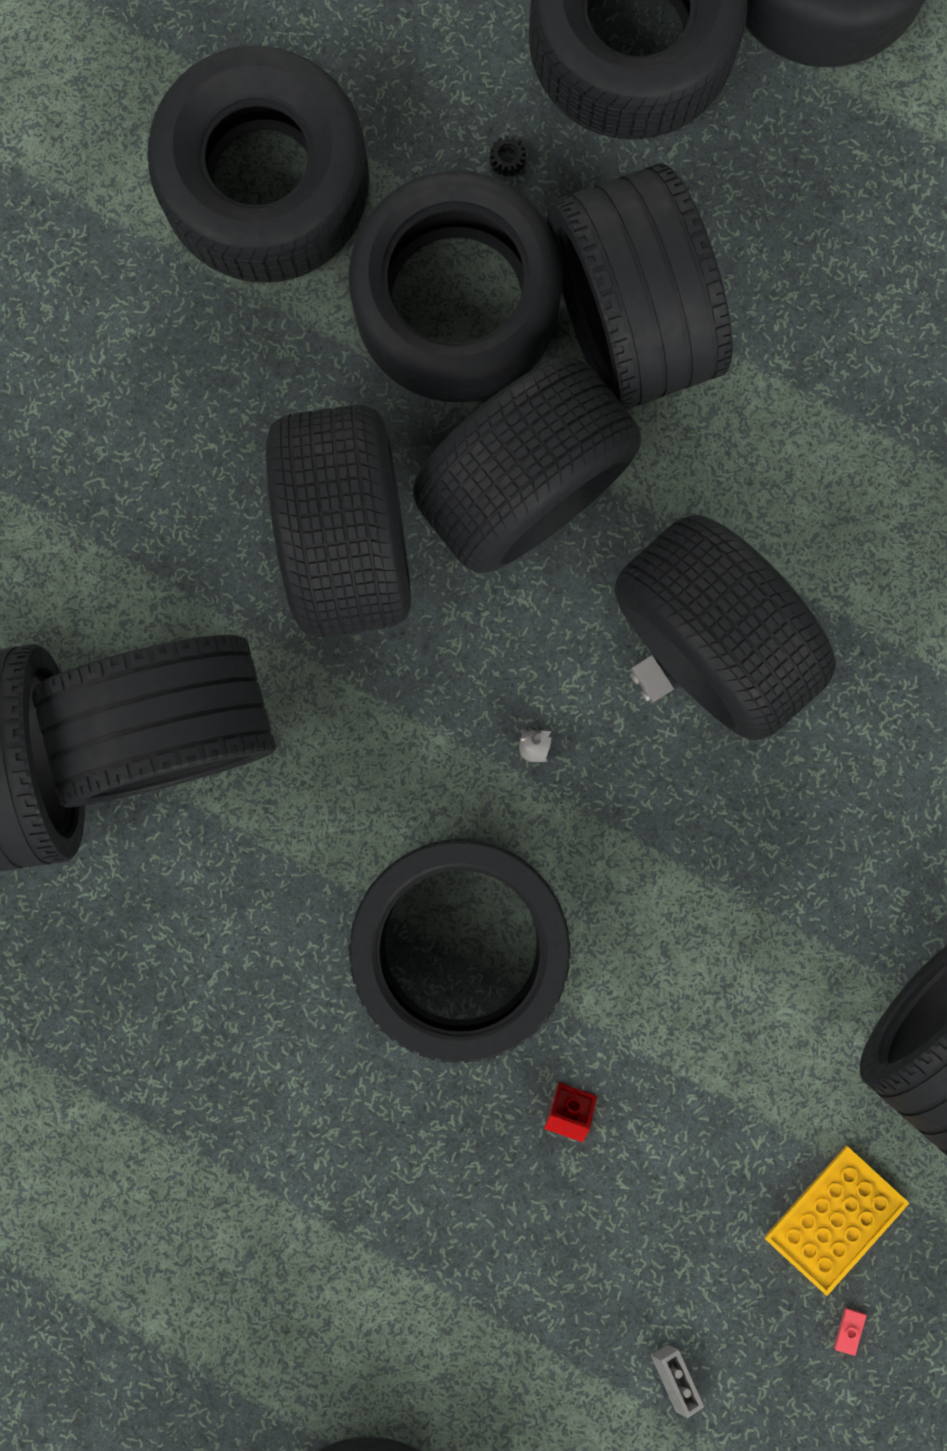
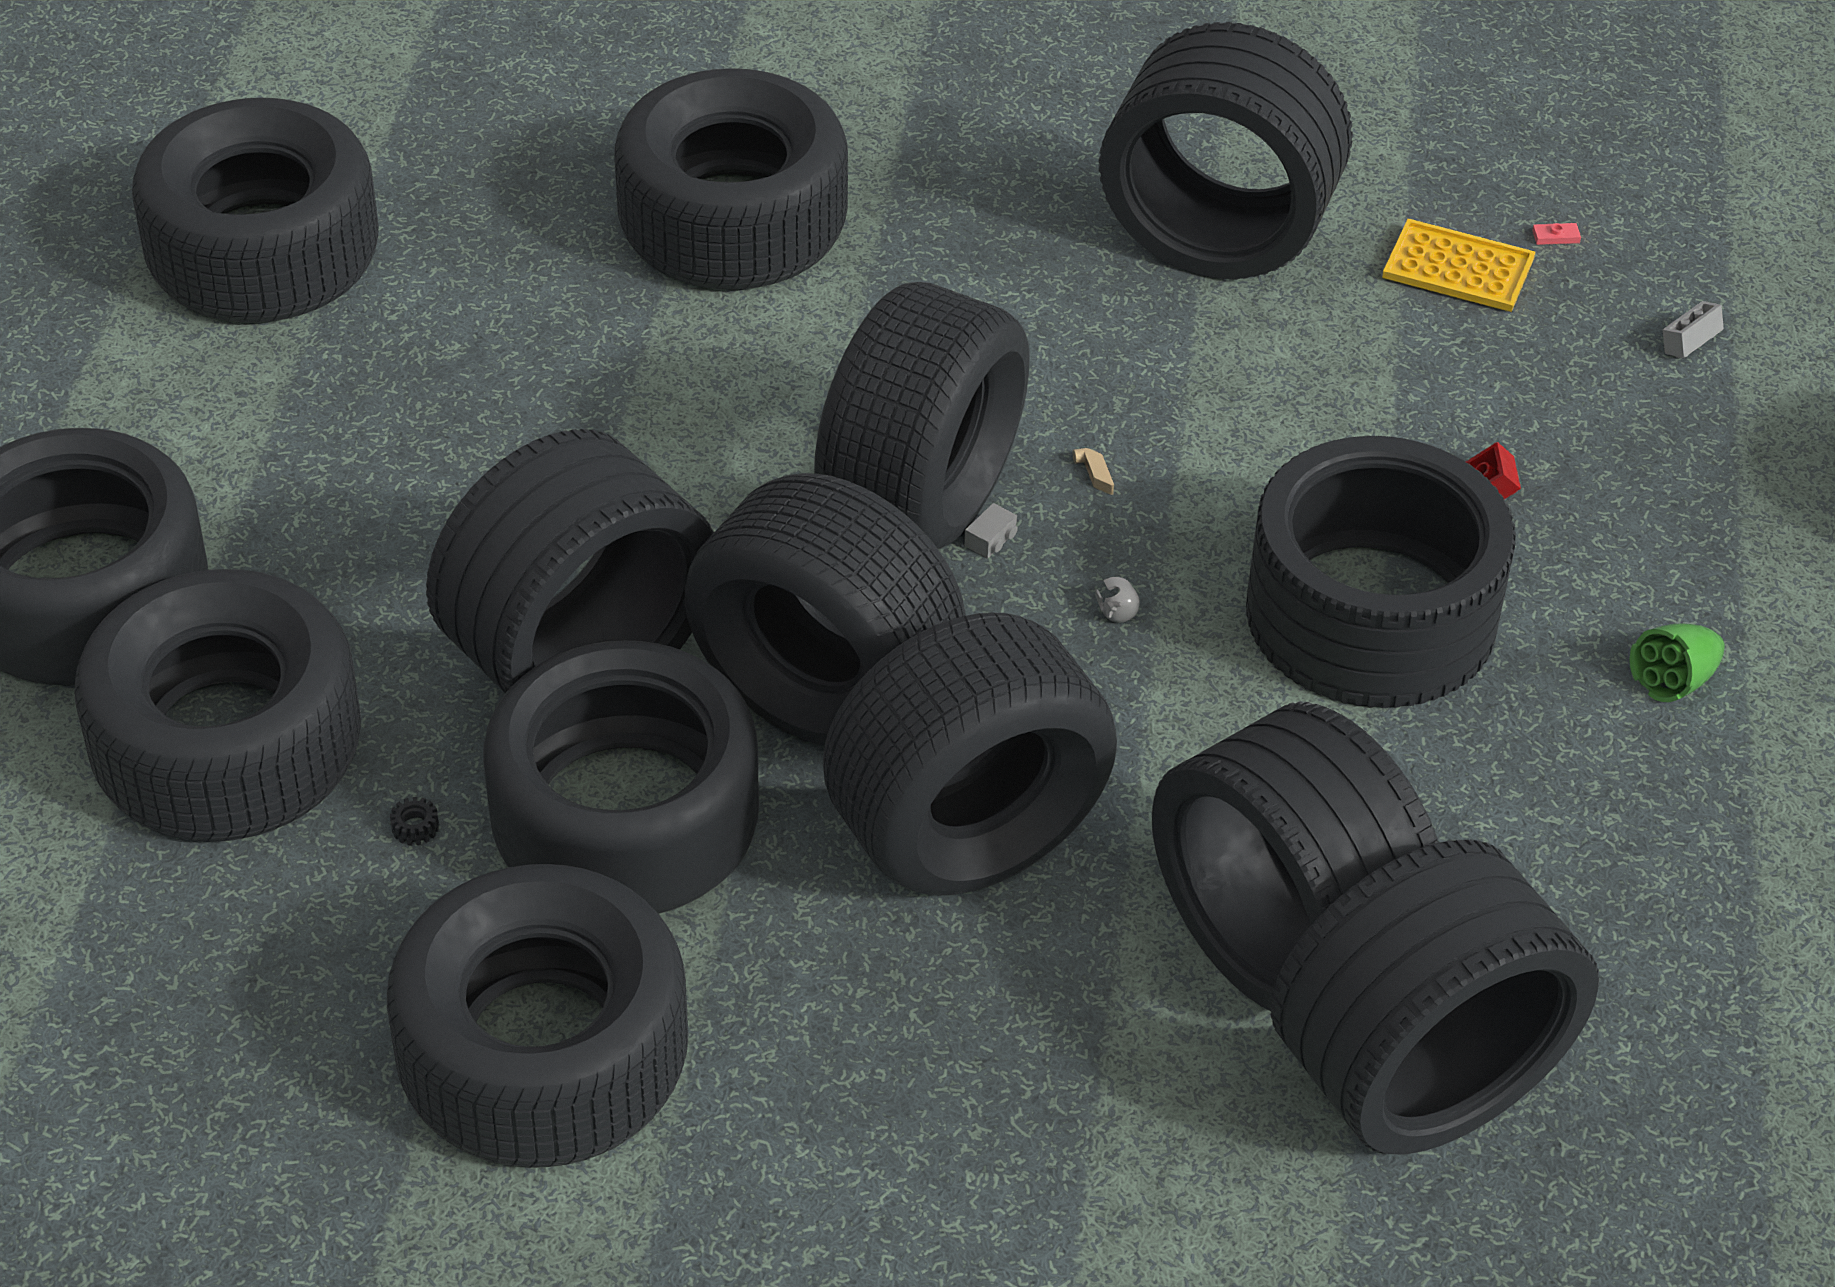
camera: 115 degrees left, 40 degrees down
none -> tan piece [1073,448,1114,495]
none -> bright green cylinder [1630,623,1725,702]

